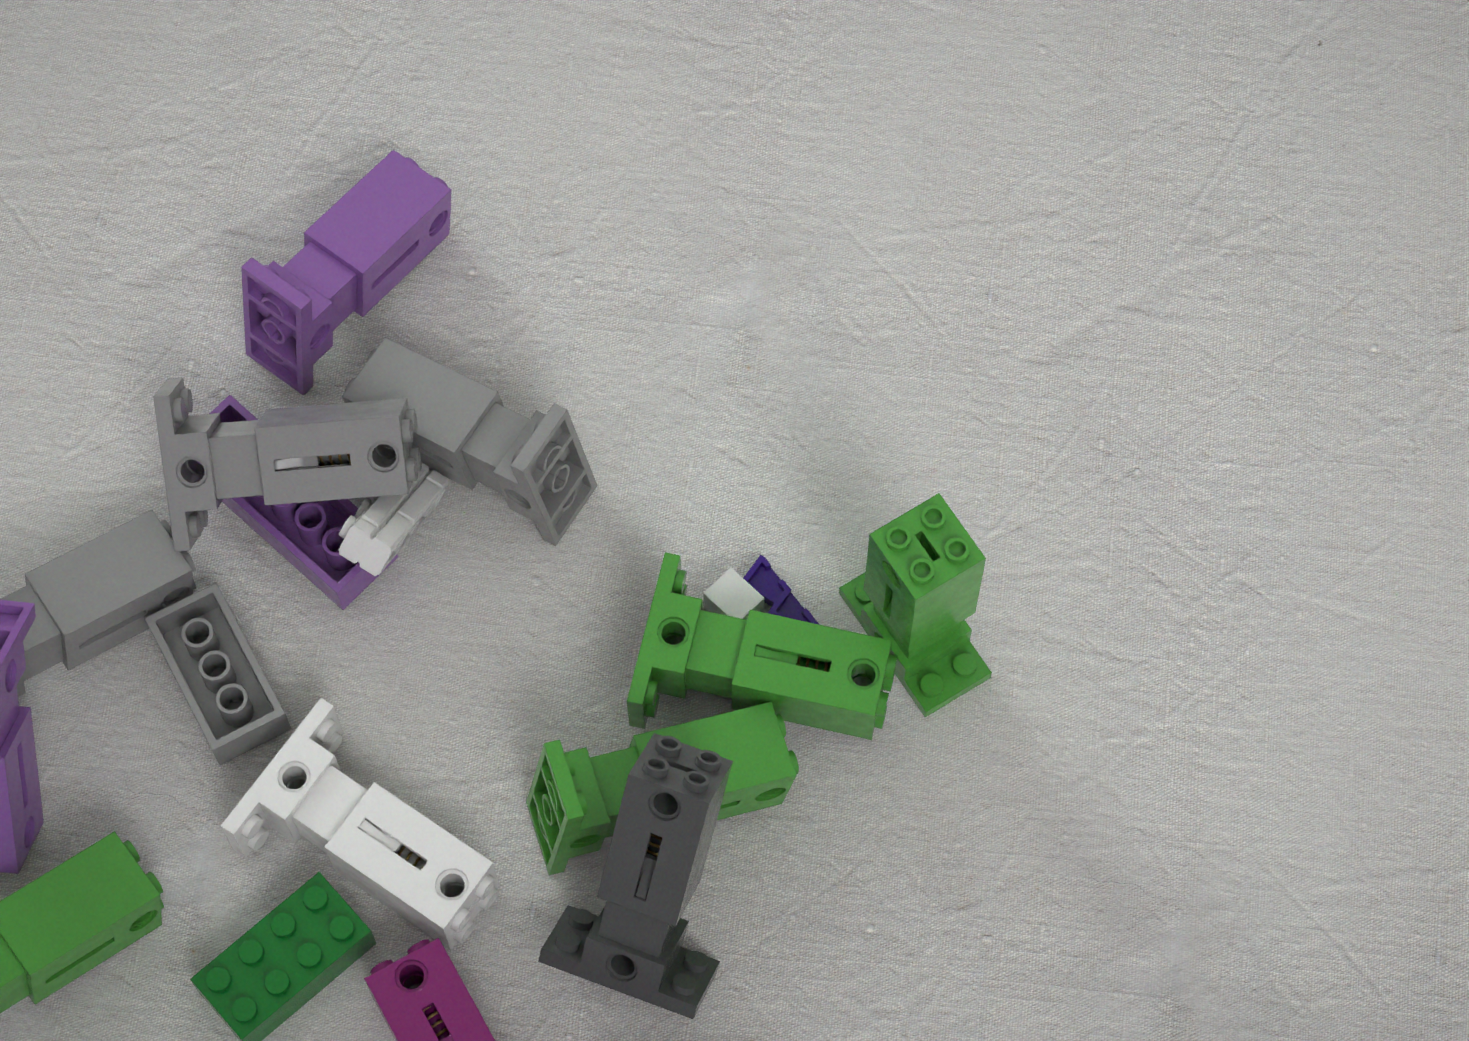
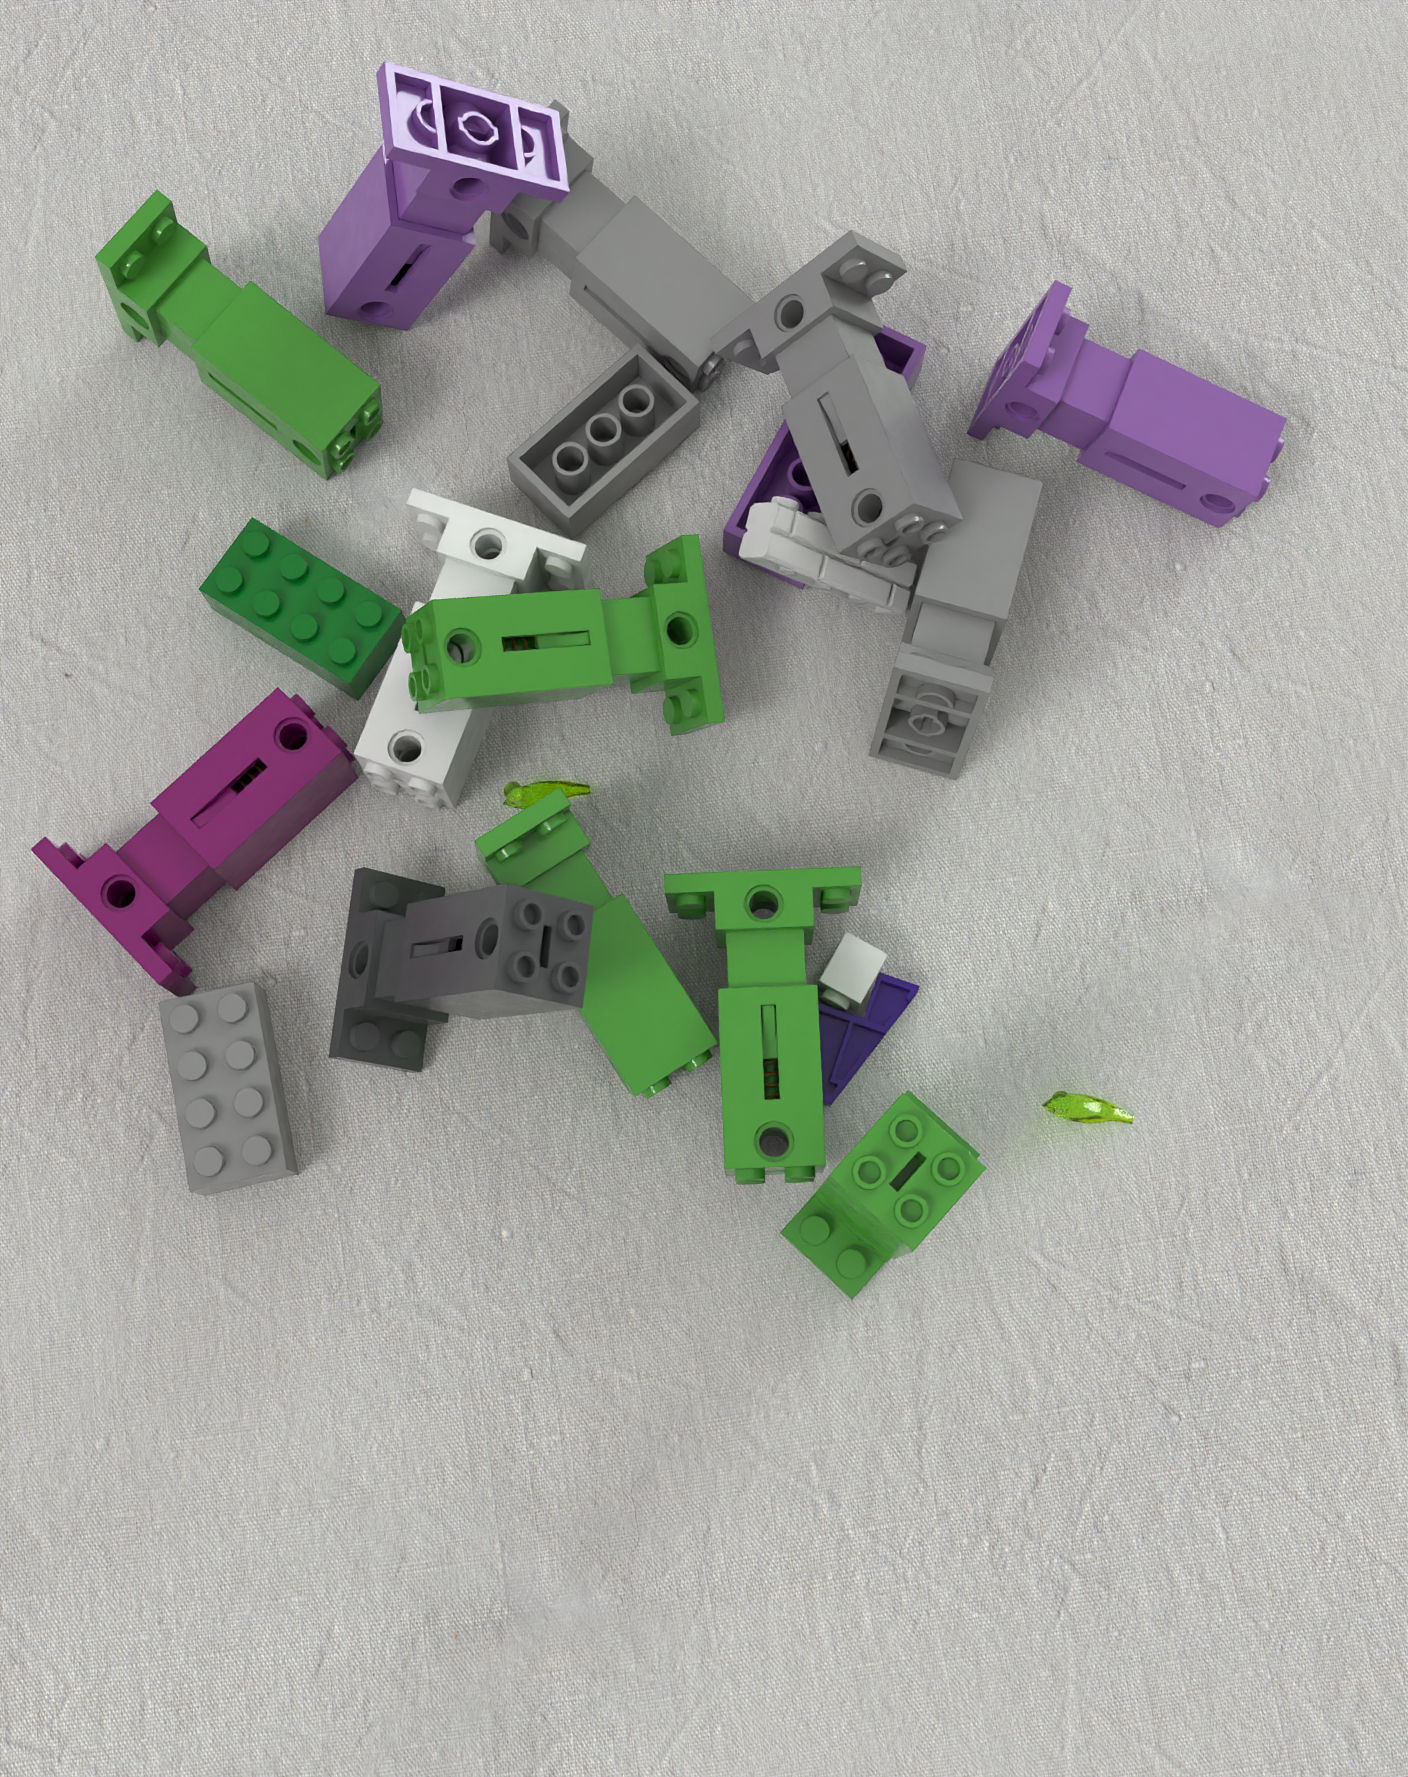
camera: 75 degrees right, 10 degrees up
none -> bright green brick [402,534,725,736]
none -> clear neon green bar [503,781,591,809]
none -> clear neon green bar [1042,1091,1134,1124]

